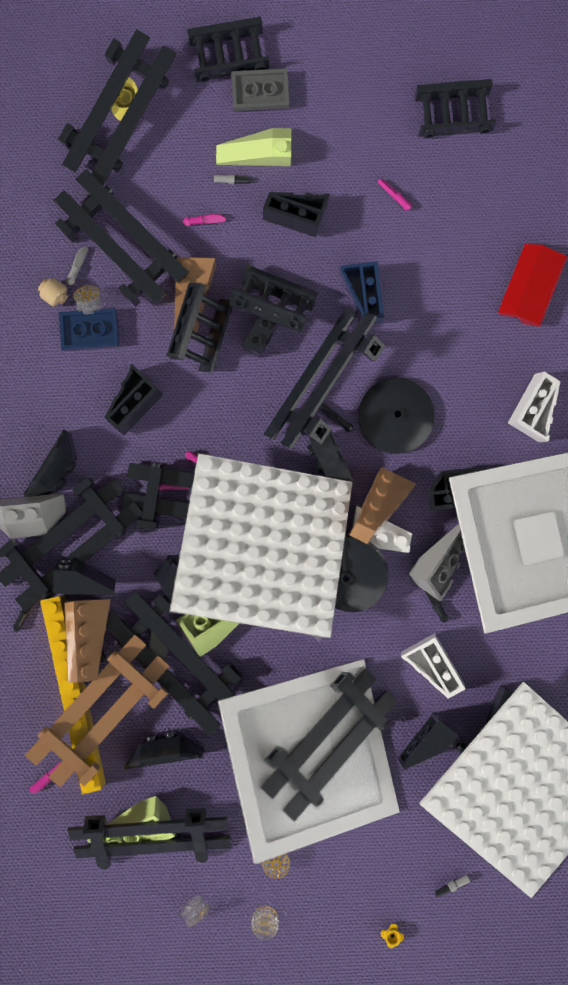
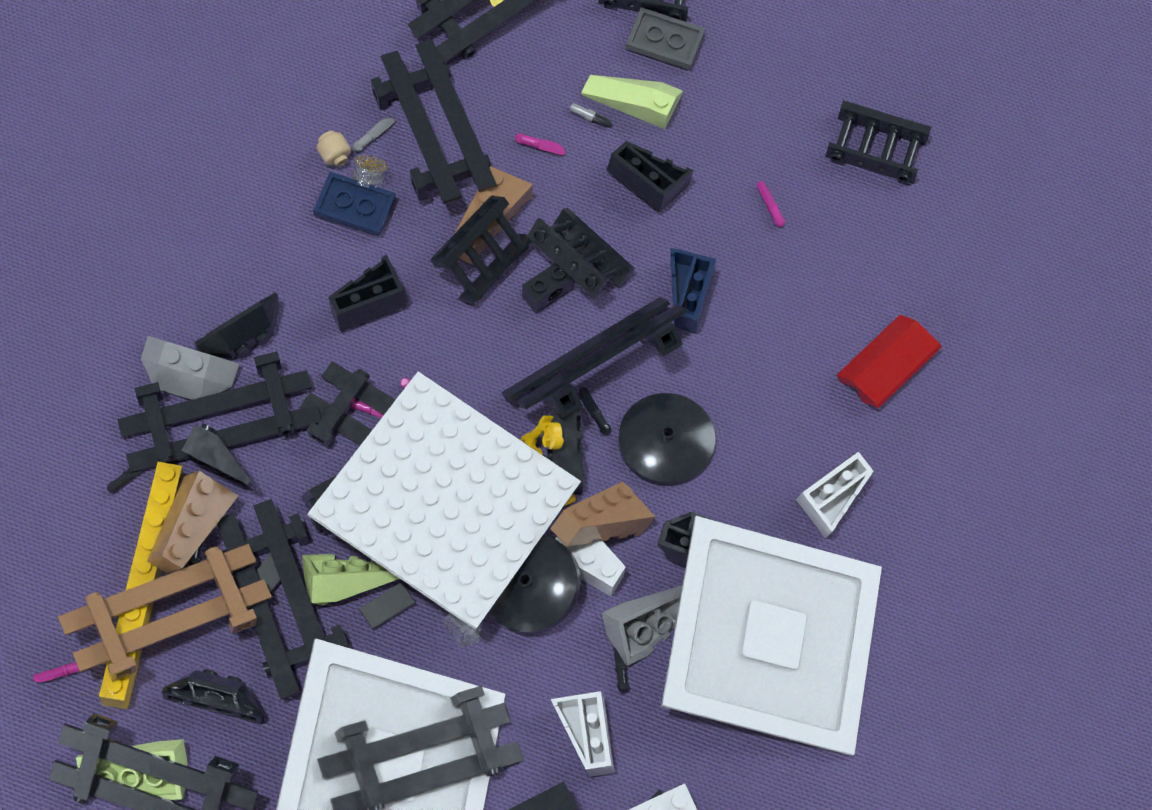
camera: 15 degrees right, 20 degrees down
none -> dark grey tile [359,582,415,631]
none -> yellow helmet [520,415,564,455]

